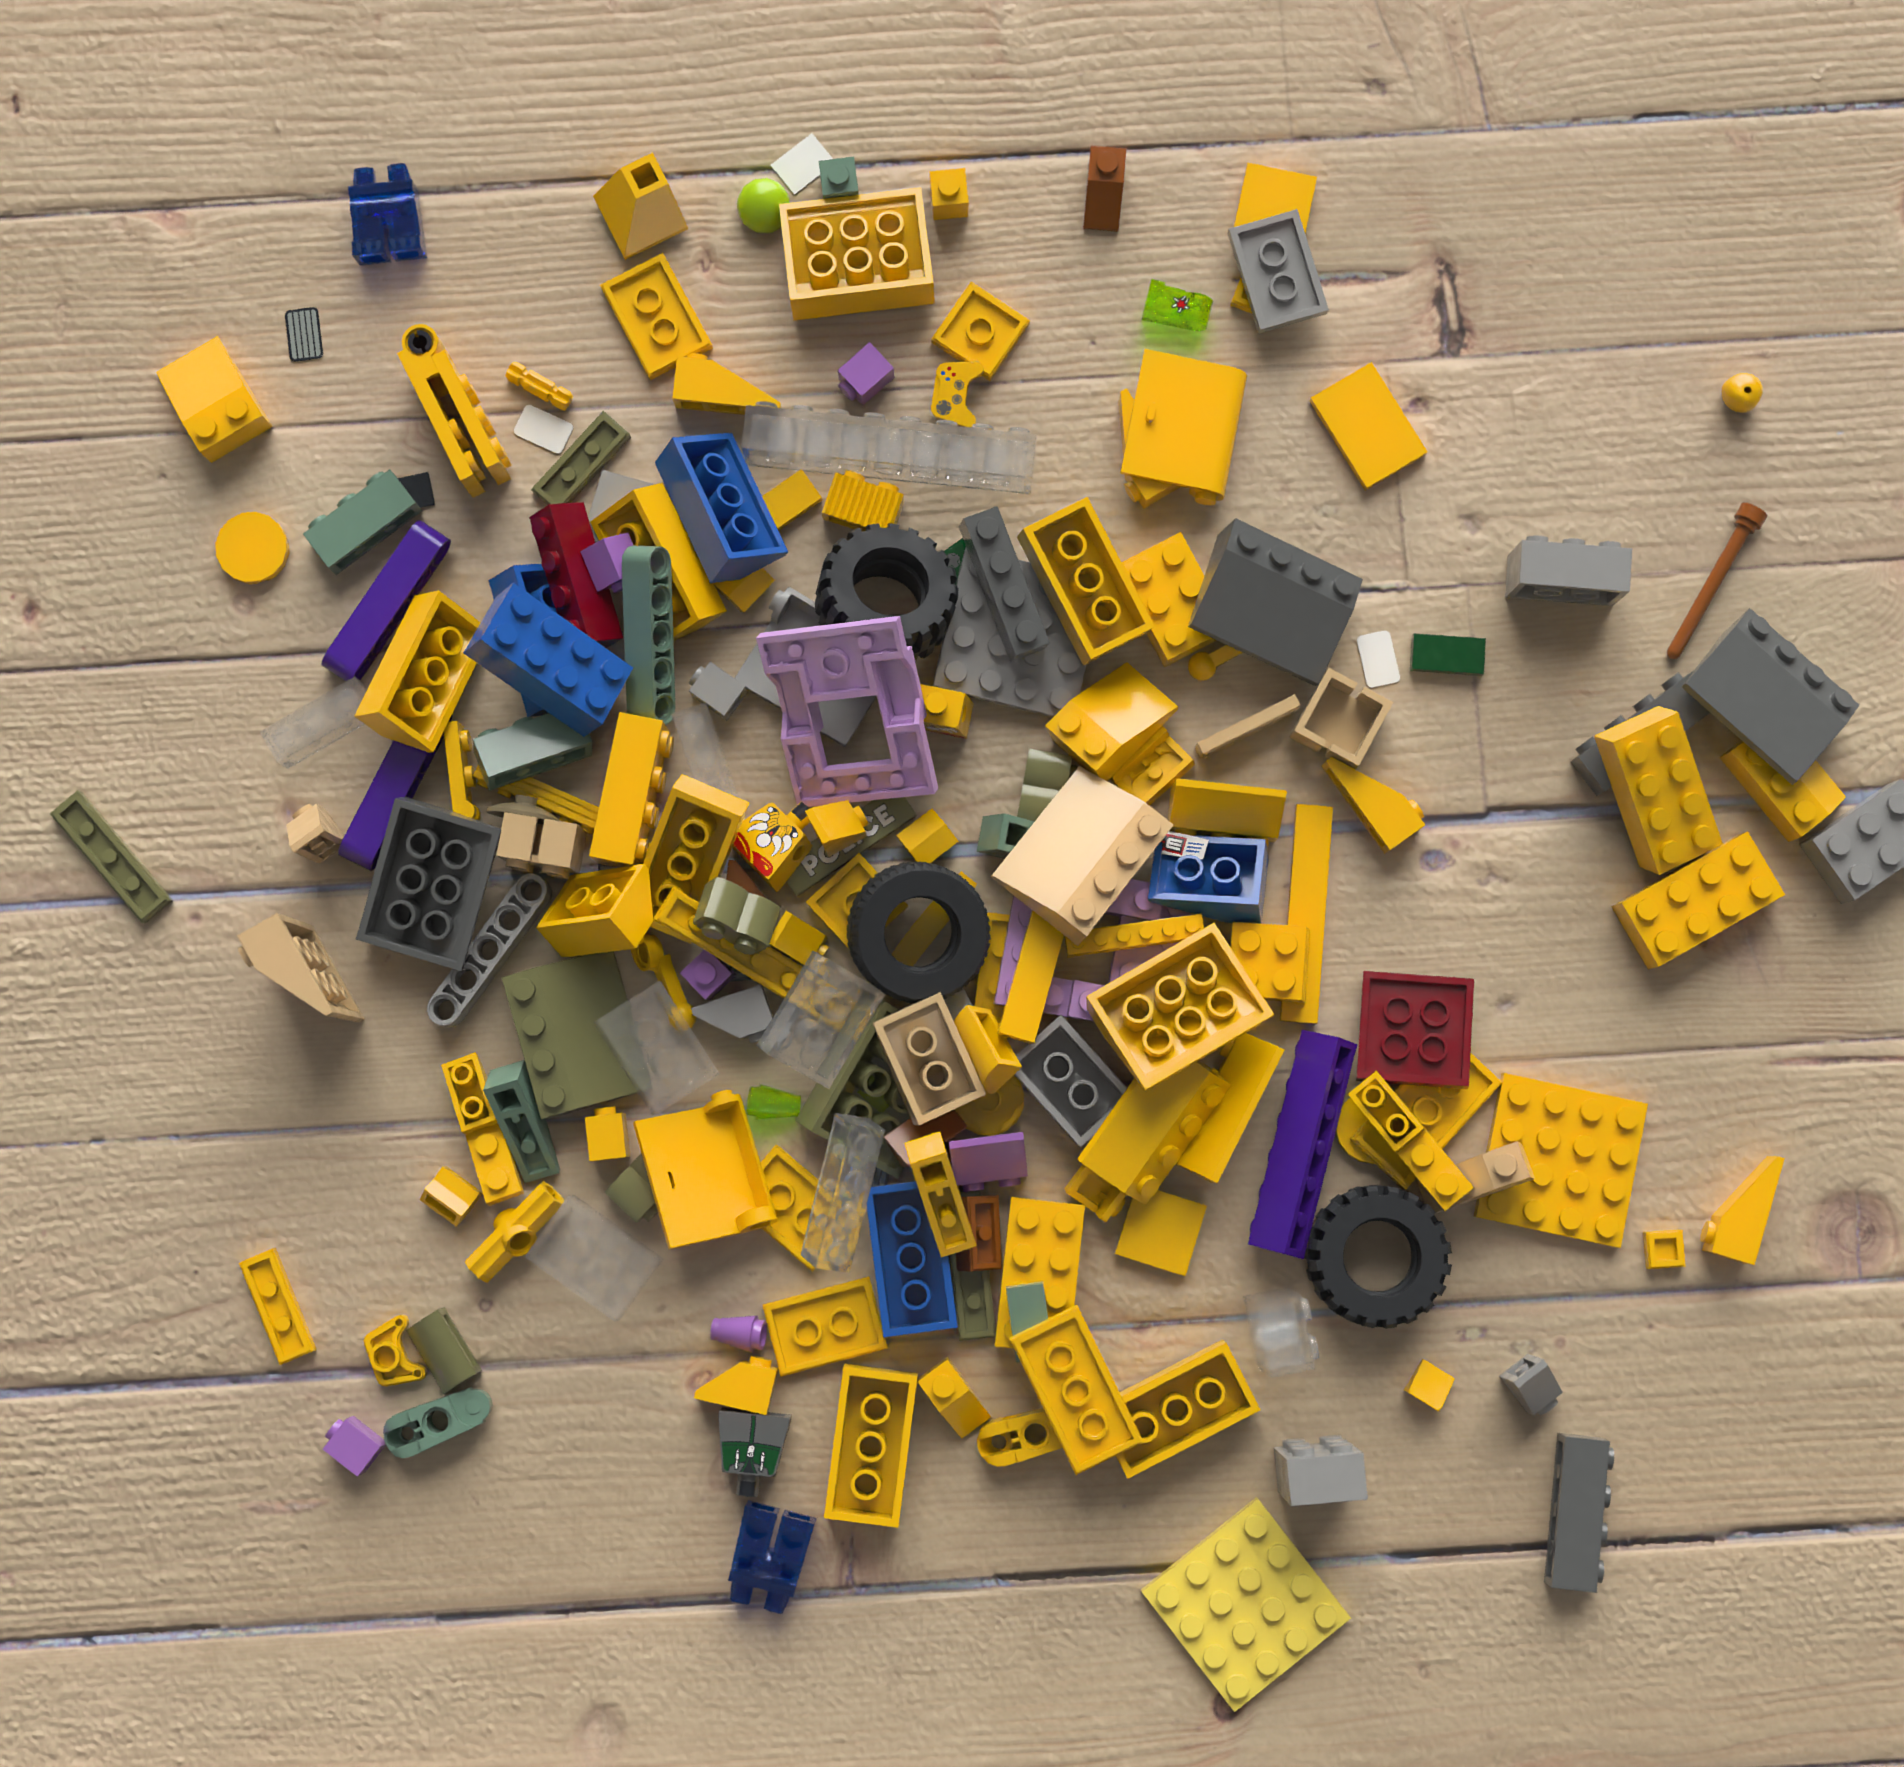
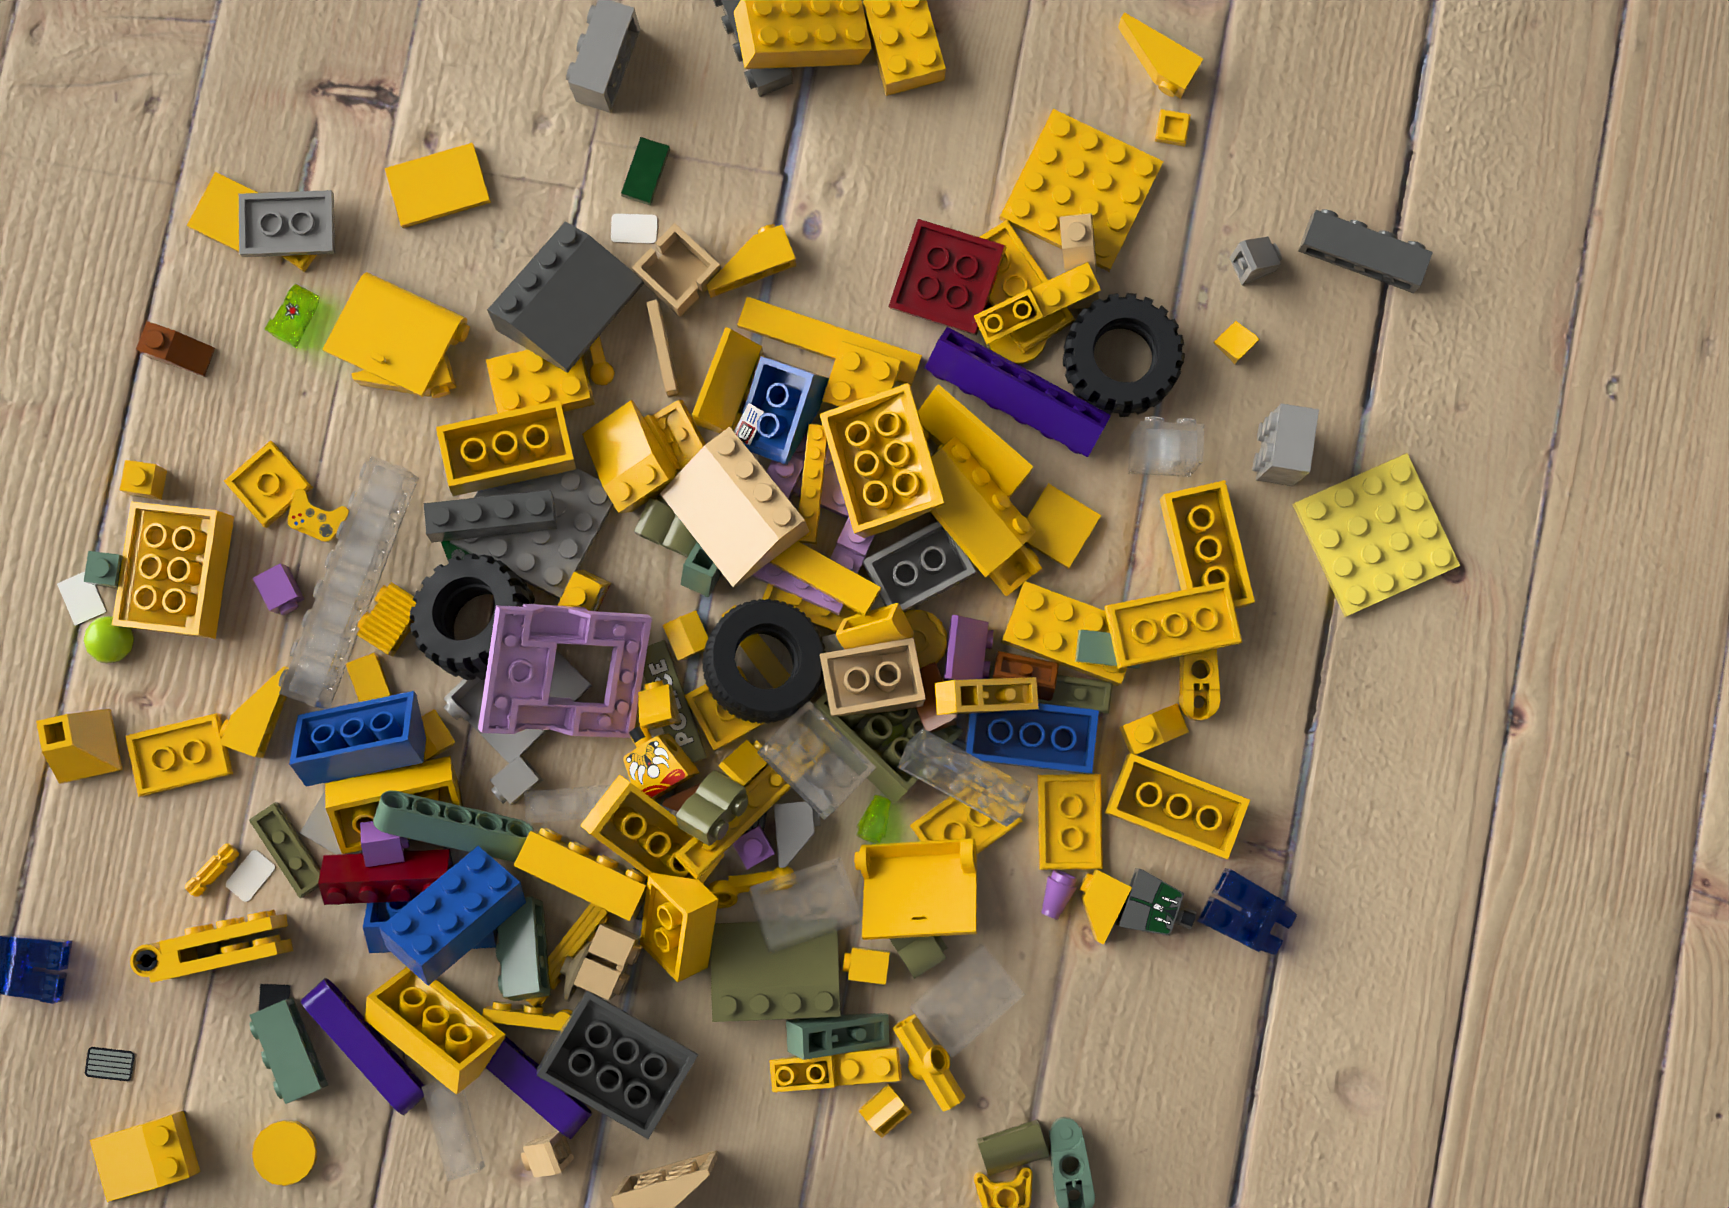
camera: 75 degrees left, 0 degrees up
light grey beam [427,874,552,1027] -> none

